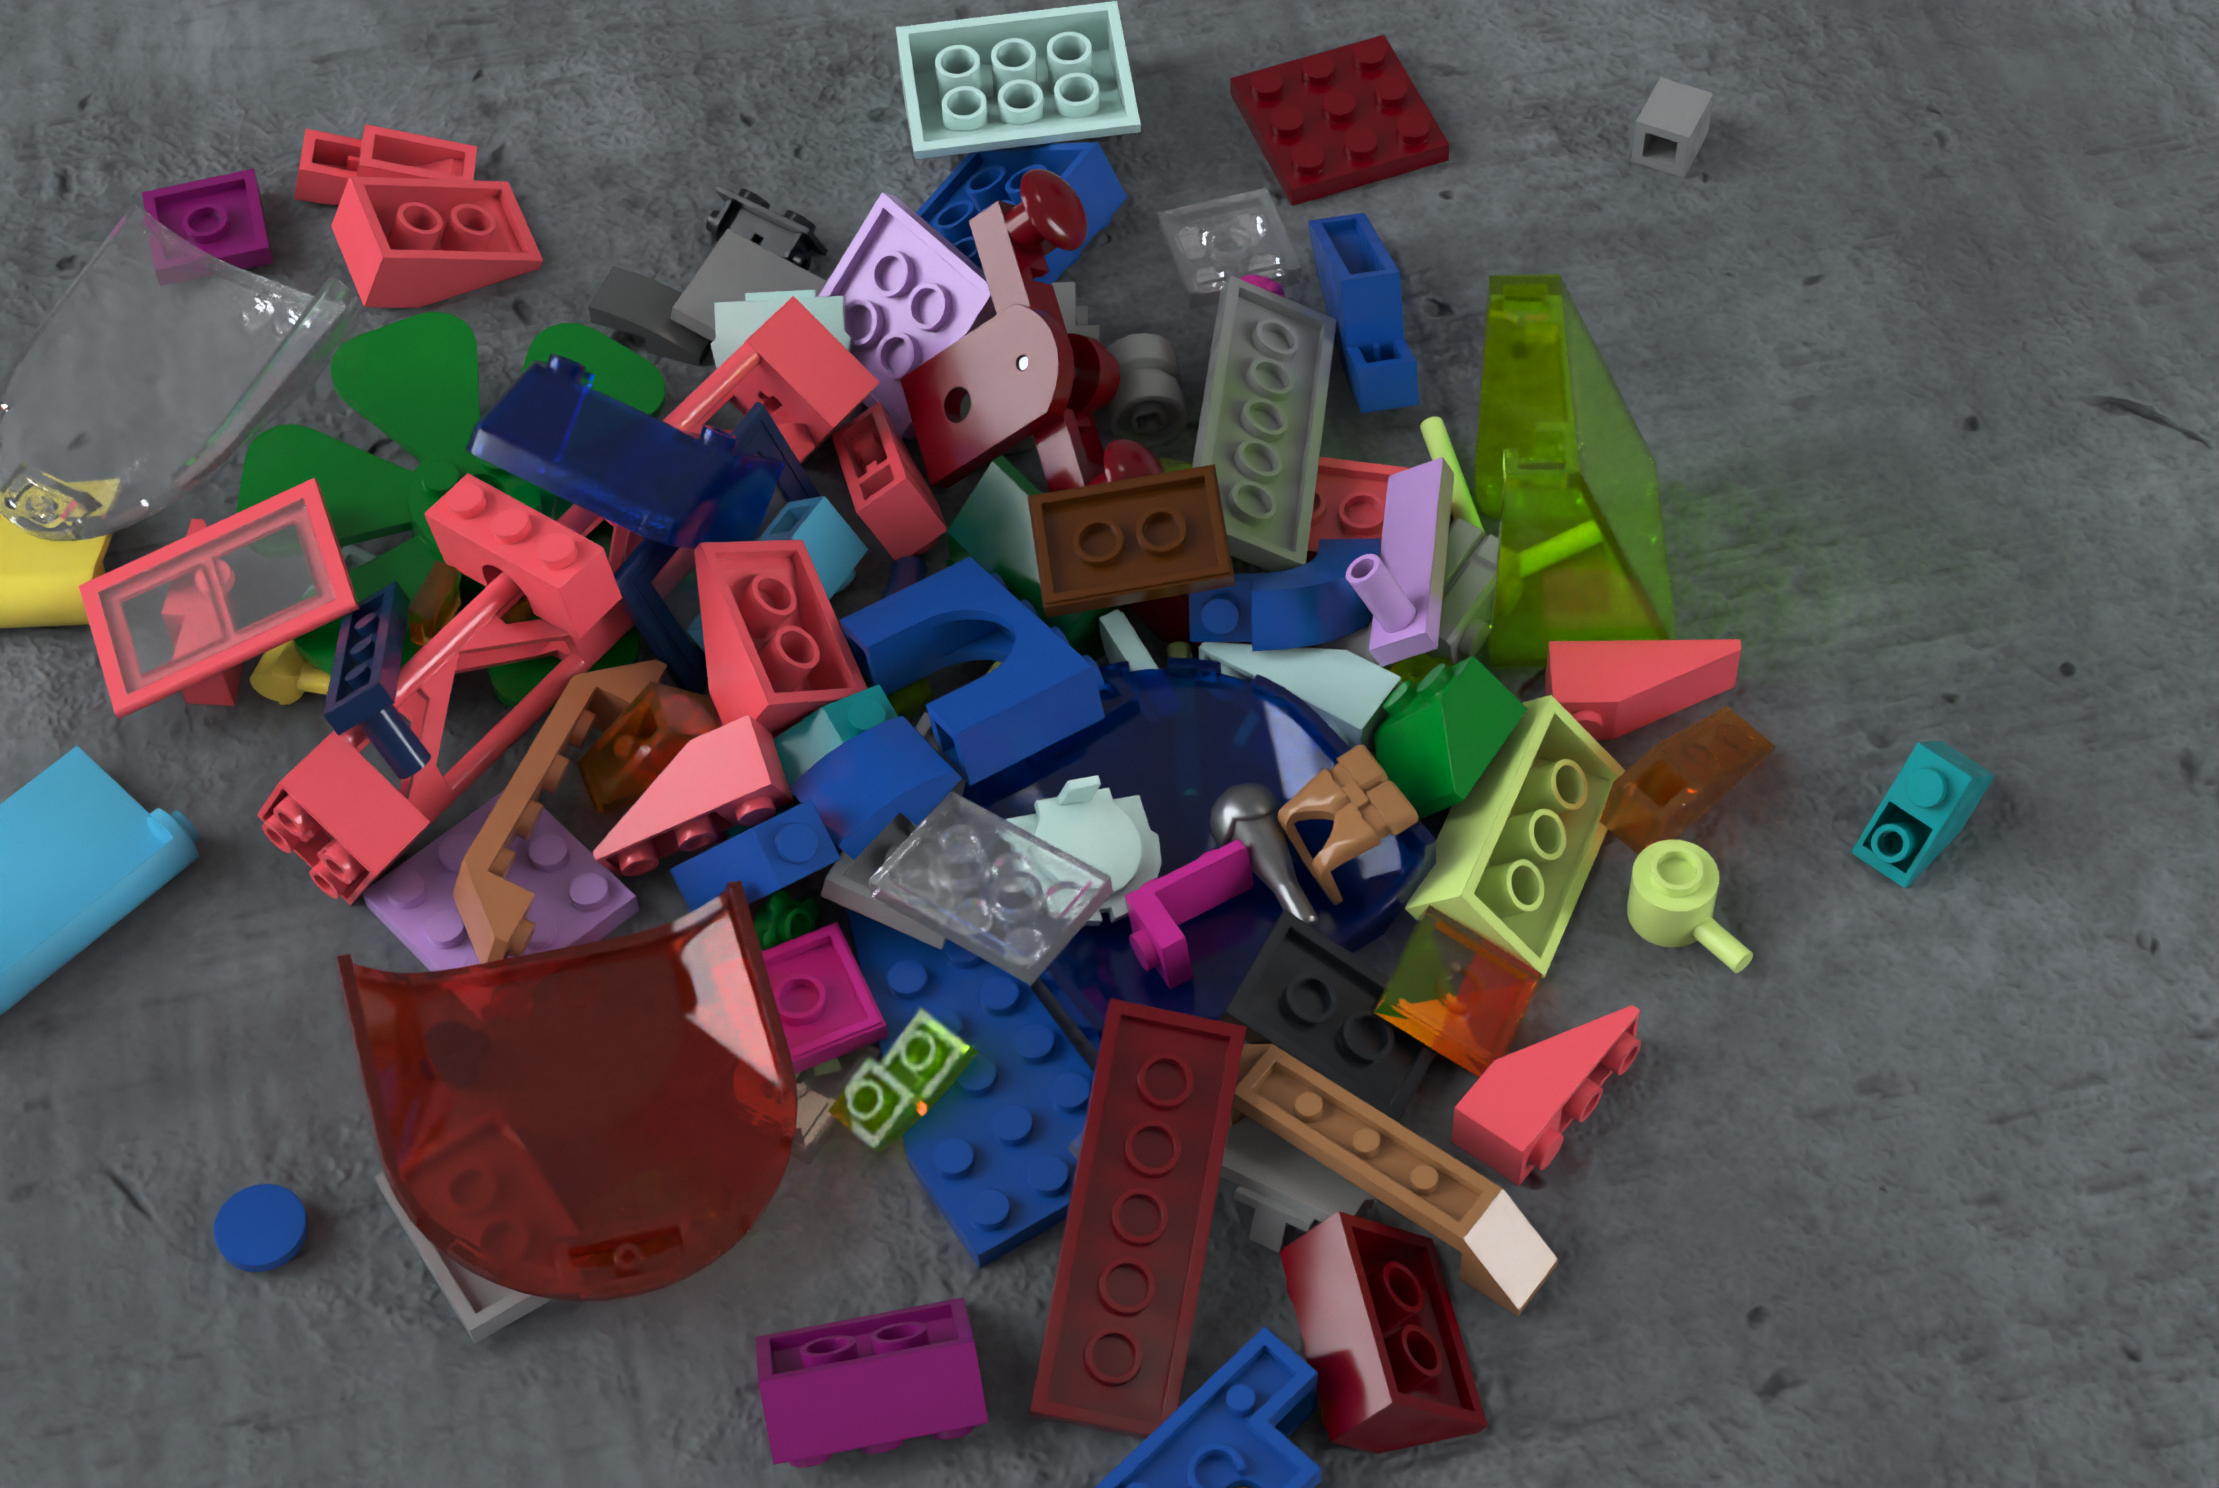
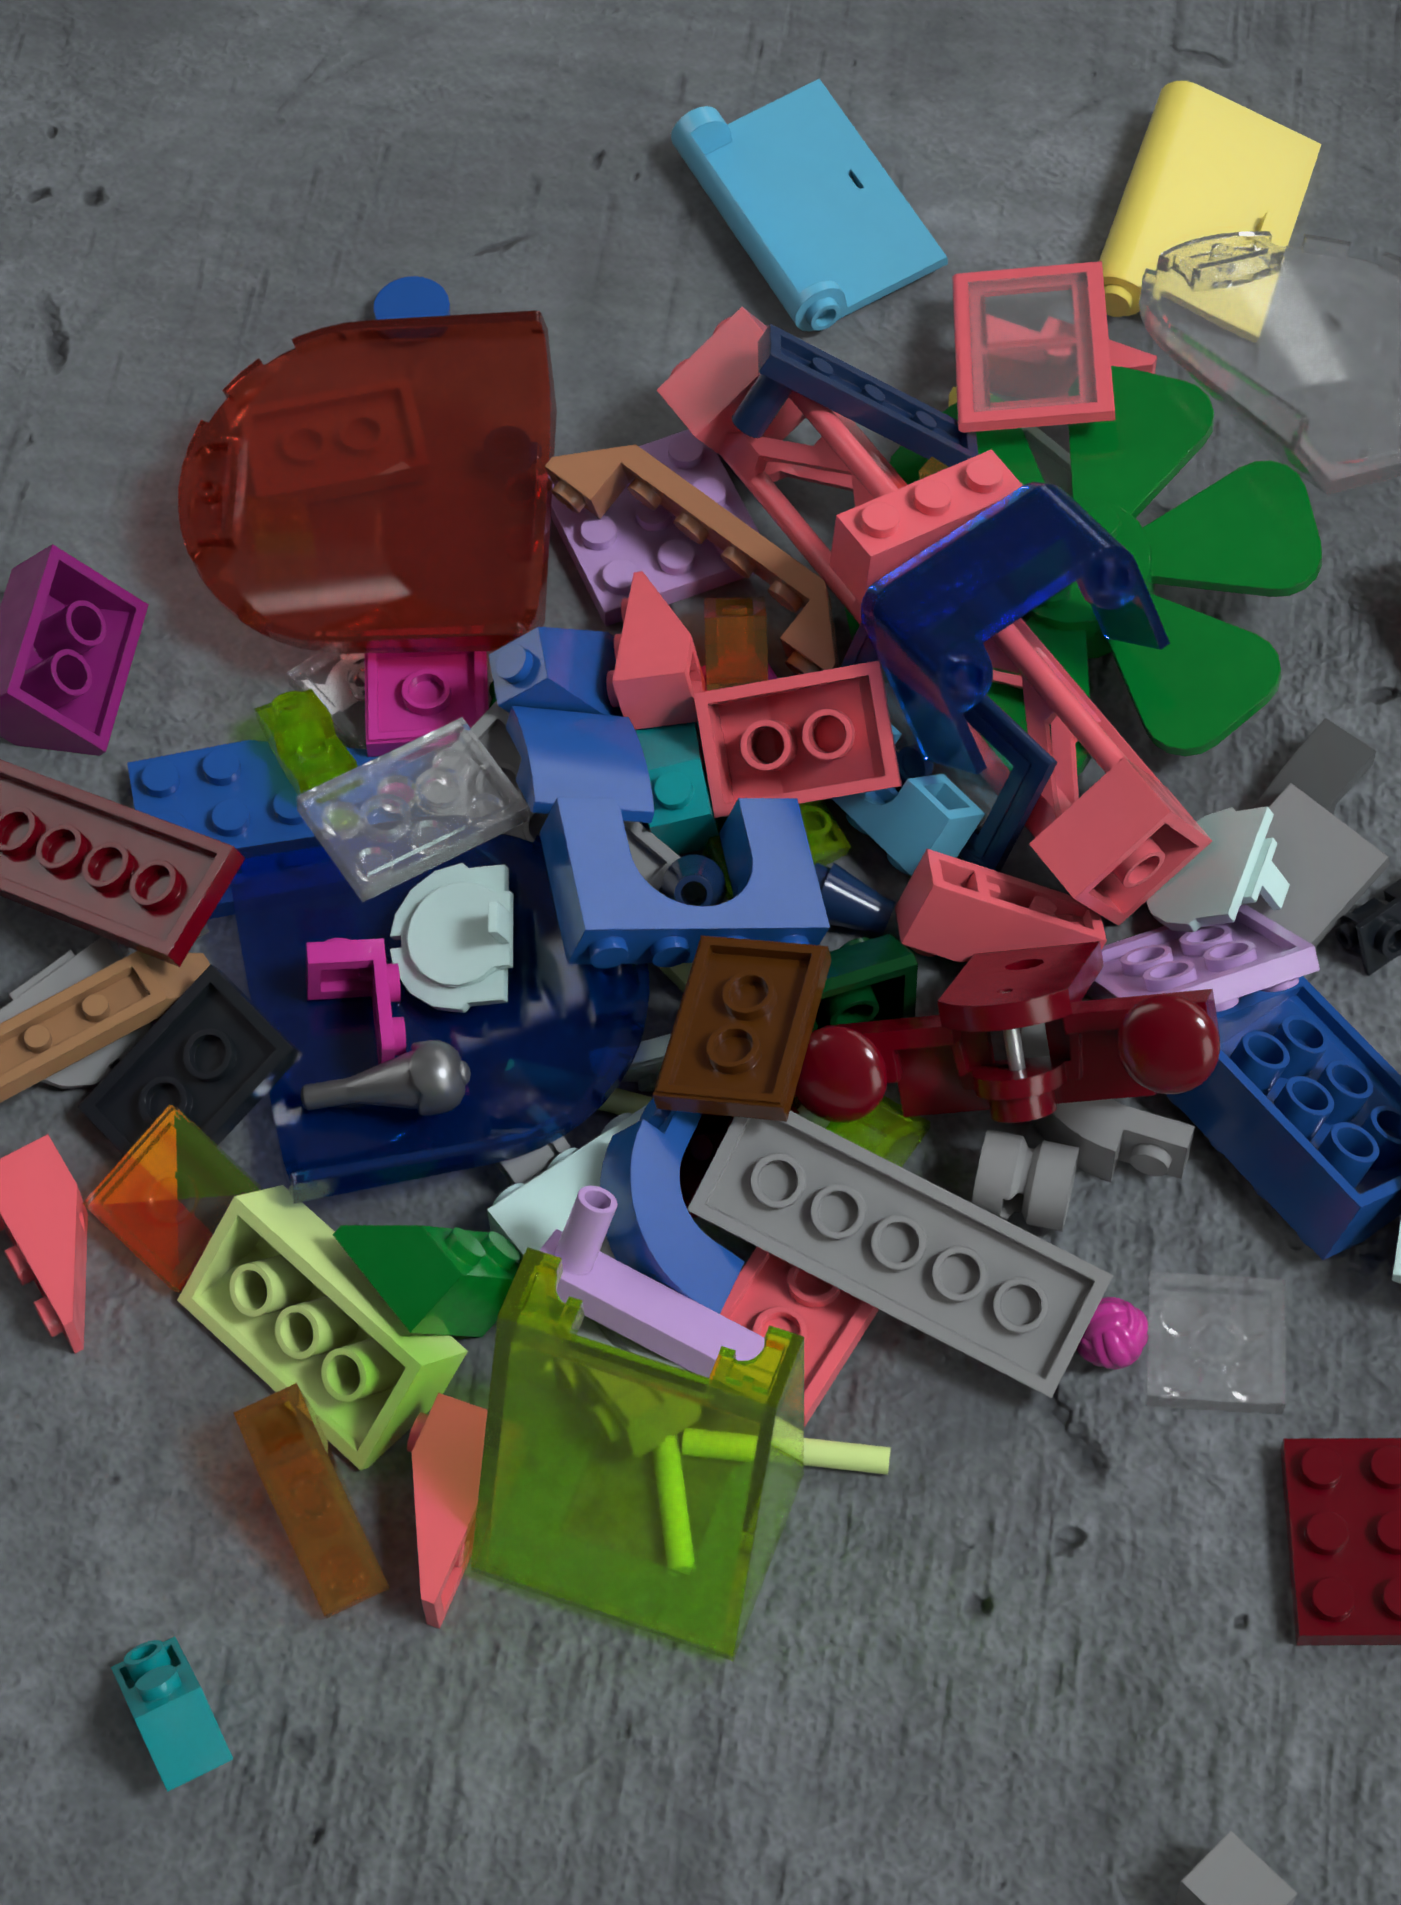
camera: 110 degrees right, 5 degrees up
medium nougat piece [1277,745,1419,906] -> none
blue slope [1308,213,1419,413] -> none
yellowish green piece [1627,839,1753,973] -> none
none -> dark blue cone [662,855,726,906]

